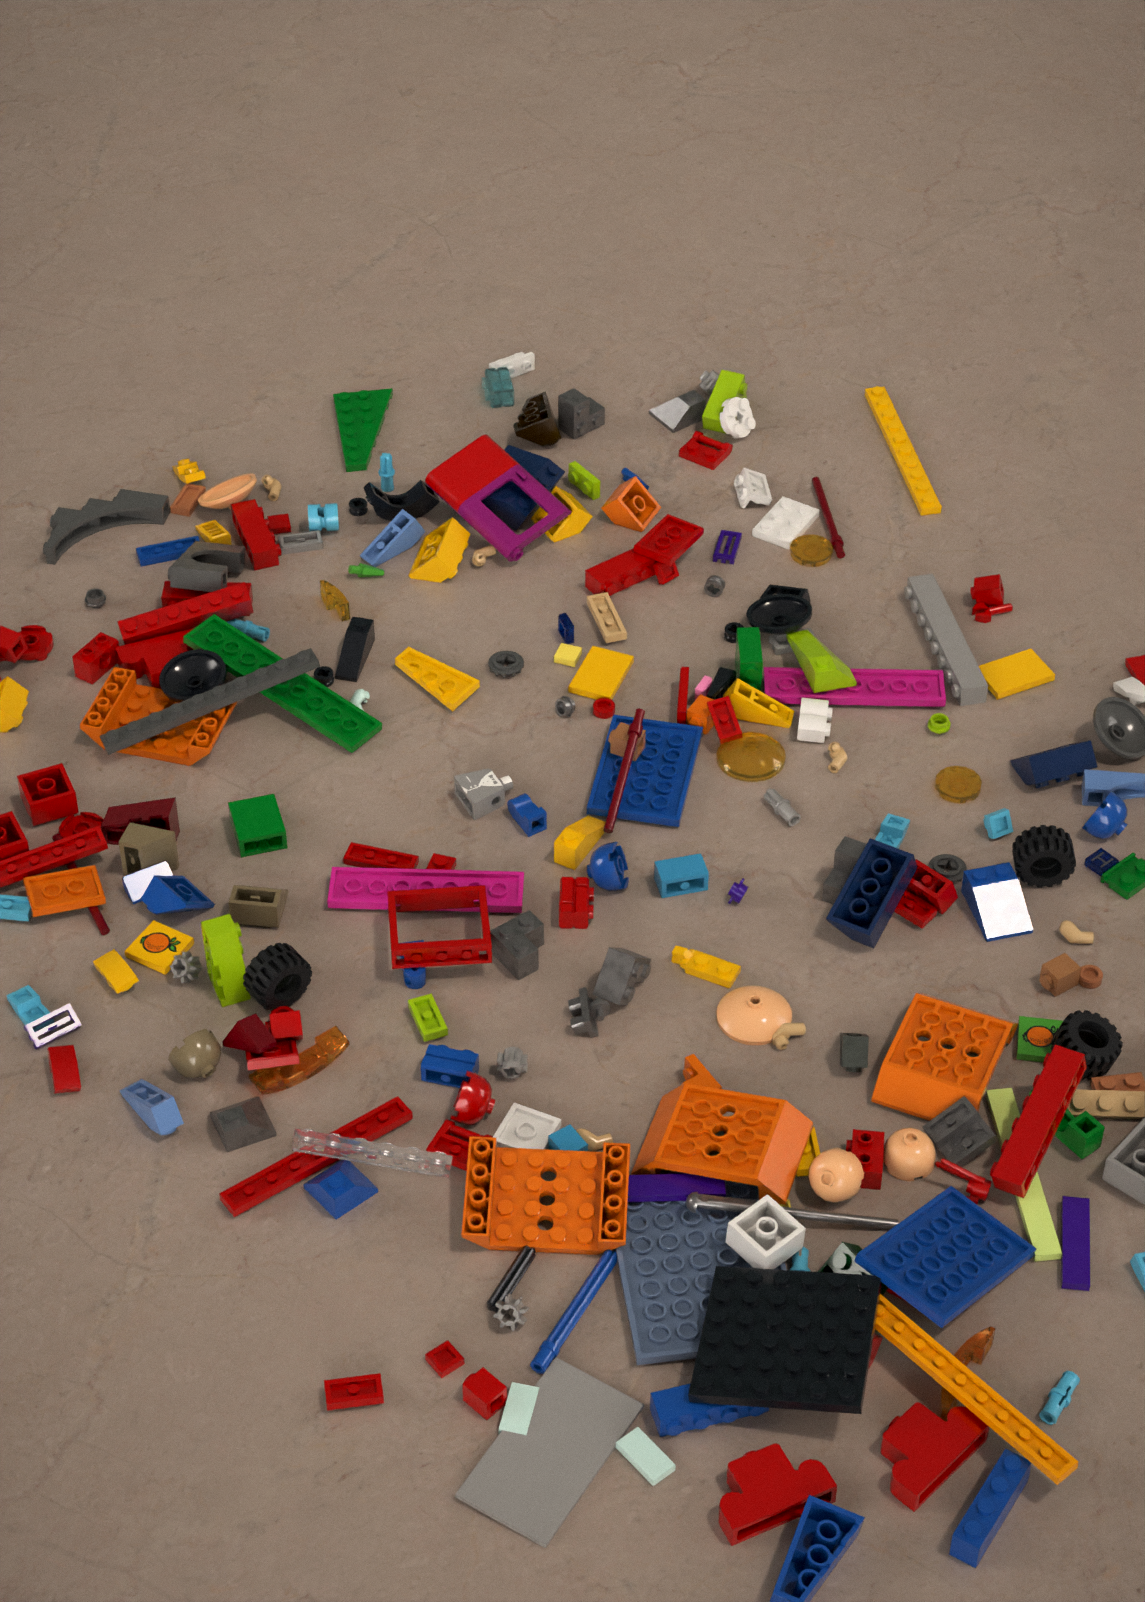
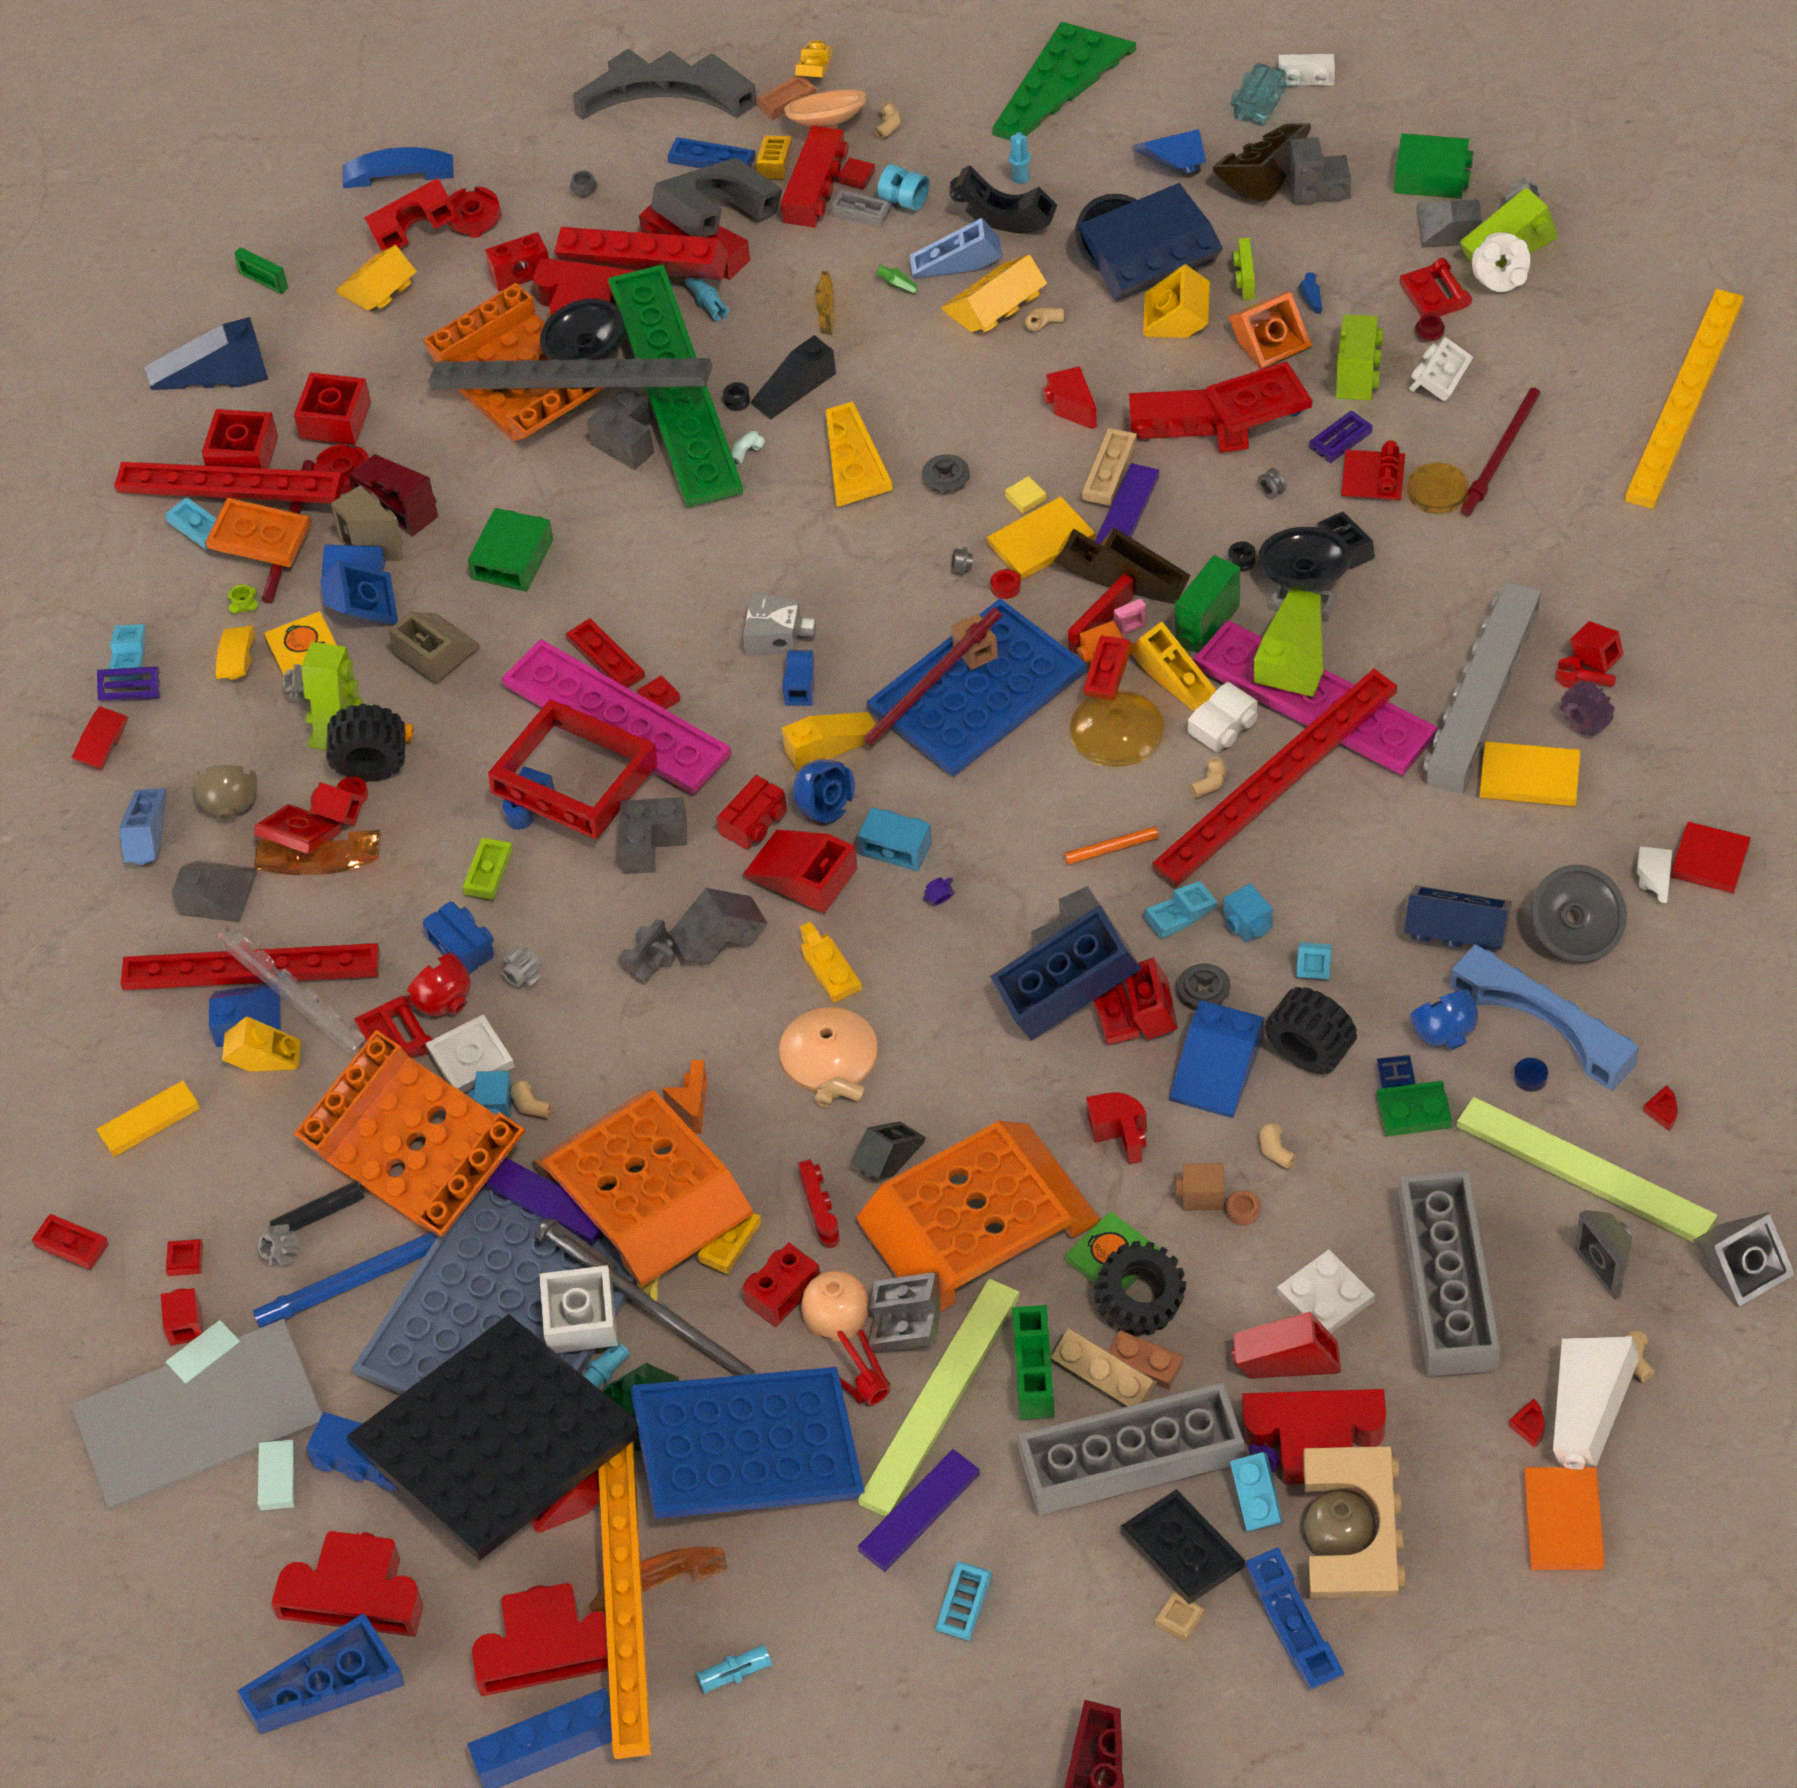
camera: 40 degrees right, 10 degrees up
dark red slope [222,1013,277,1054] -> none
piece [425,434,572,562] -> none
clear blue tile [558,613,574,644] -> none
black slope [707,667,736,700] -> none
white plate [752,496,819,550] -> none
light grey axle [764,788,801,826] -> none
light nougat cylinder [808,1148,864,1202] -> none
lime plate [928,713,951,734] -> none
clear yellow tile [935,766,982,803] -> none
red brick [990,1045,1087,1198] -> none
none -> yellow tile [96,1080,200,1158]
none -> yellow slope [222,1016,301,1072]
none -> lime plate [227,584,258,614]
none -> flat silver brick [587,387,654,470]
none -> red slope [743,829,858,914]
none -> red plate [797,1159,840,1248]
none -> red slope [1042,366,1097,429]
none -> dark brown slope [1053,527,1191,600]
none -> orange bar [1064,826,1159,865]
none -> red brick [1086,1092,1147,1165]
none -> dark purple tile [1095,463,1159,544]
none -> blue slope [1134,129,1206,174]
none -> red plate [1152,668,1397,887]
none -> dark azure brick [1224,883,1273,942]
none -> lime wedge [1336,314,1383,401]
none -> red hinge [1341,440,1406,500]
none -> green brick [1394,133,1474,199]
none -> dark red plate [1415,314,1445,341]
none -> clear purple gear [1560,681,1615,736]

